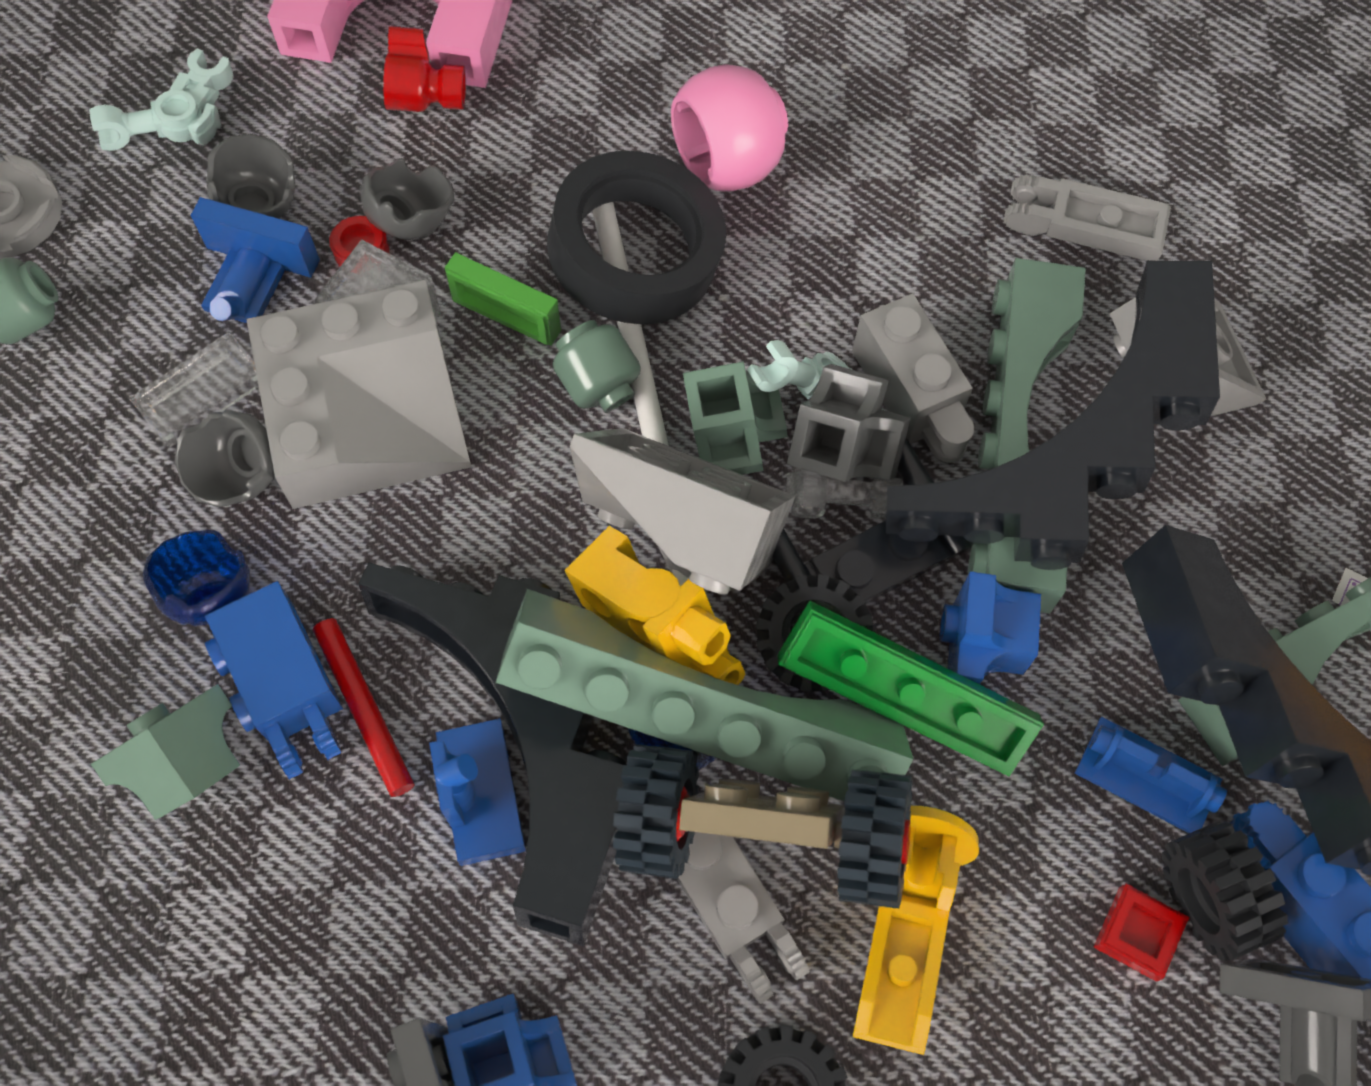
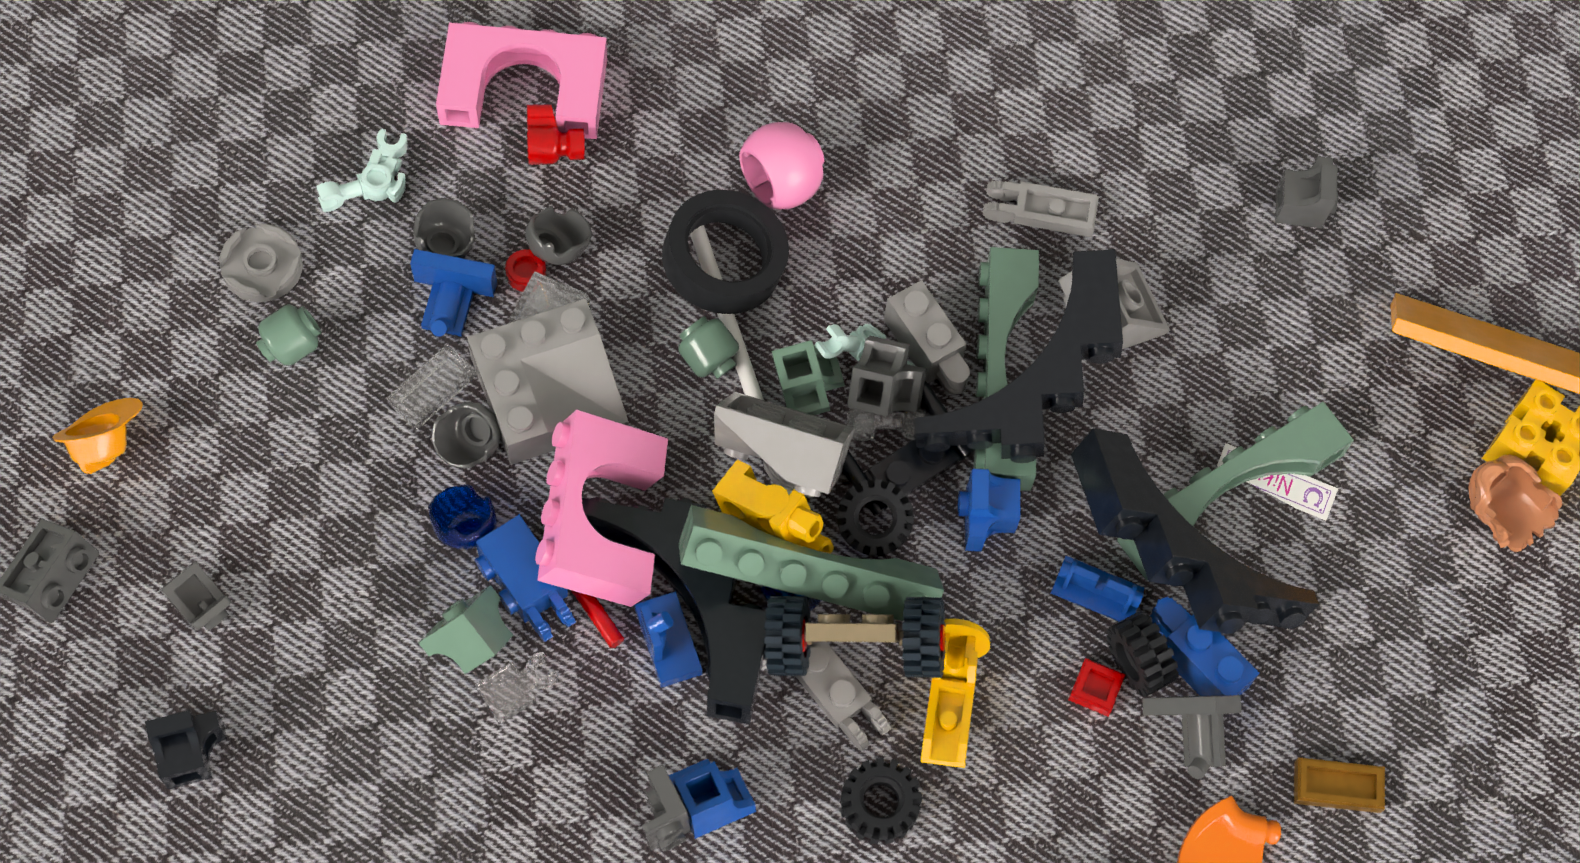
camera: 10 degrees left, 0 degrees up
bright green tile [444,252,561,346] -> none
green tile [777,601,1044,777] -> none
none -> clear plate [475,652,558,724]
none -> bright pink arch [535,410,668,607]

